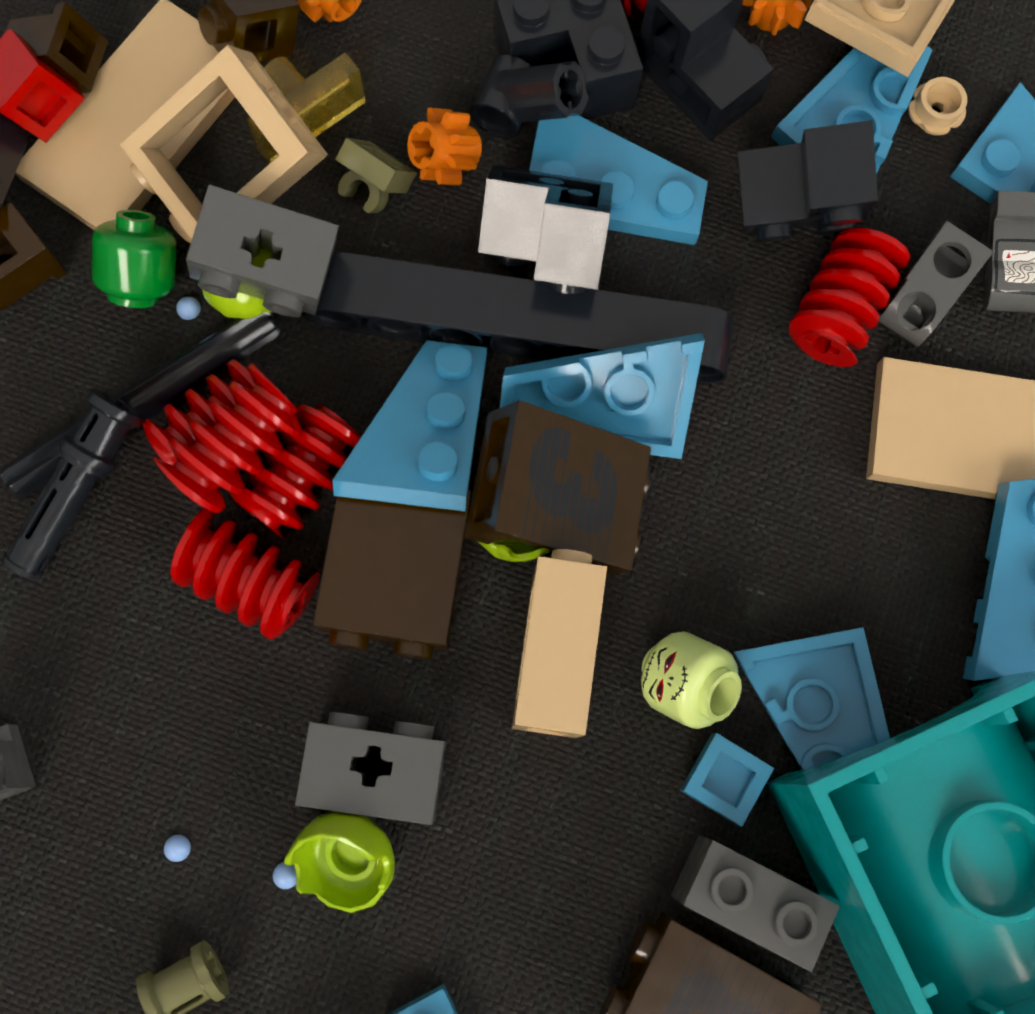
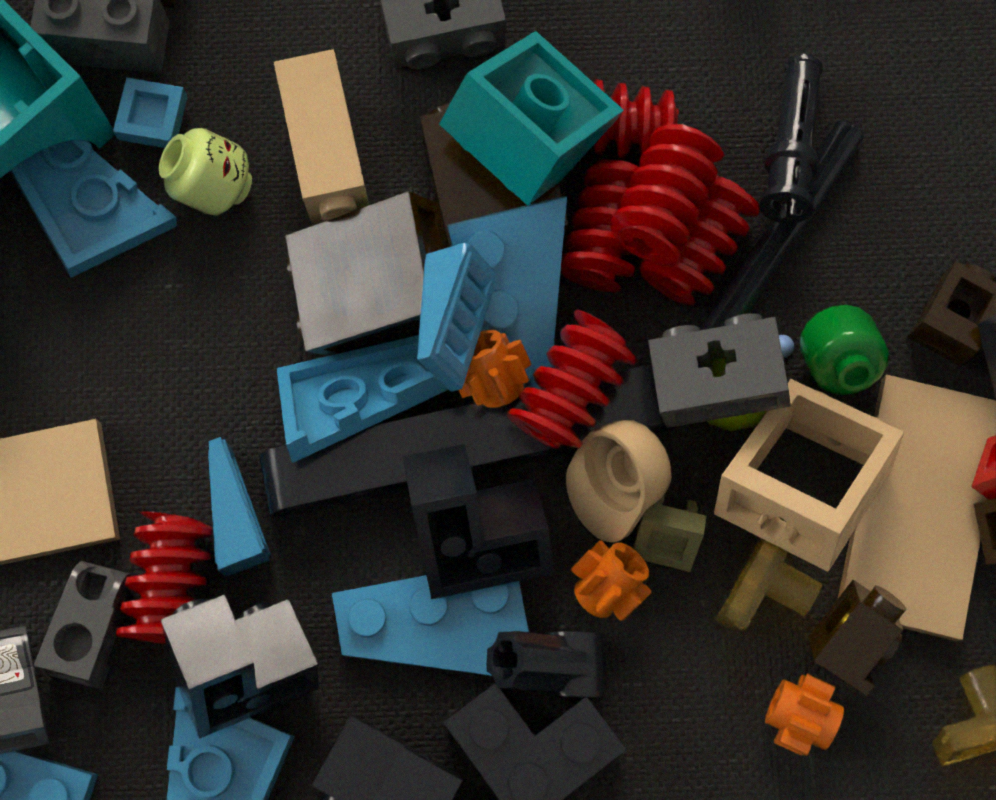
camera: 165 degrees right, 0 degrees up
none -> dark azure slope [208,437,271,576]
none -> dark azure slope [417,243,496,392]
none -> teal slope [439,31,624,206]
none -> orange gear [459,330,532,408]
none -> red piece [506,309,637,449]
none -> tan cap [566,420,672,543]

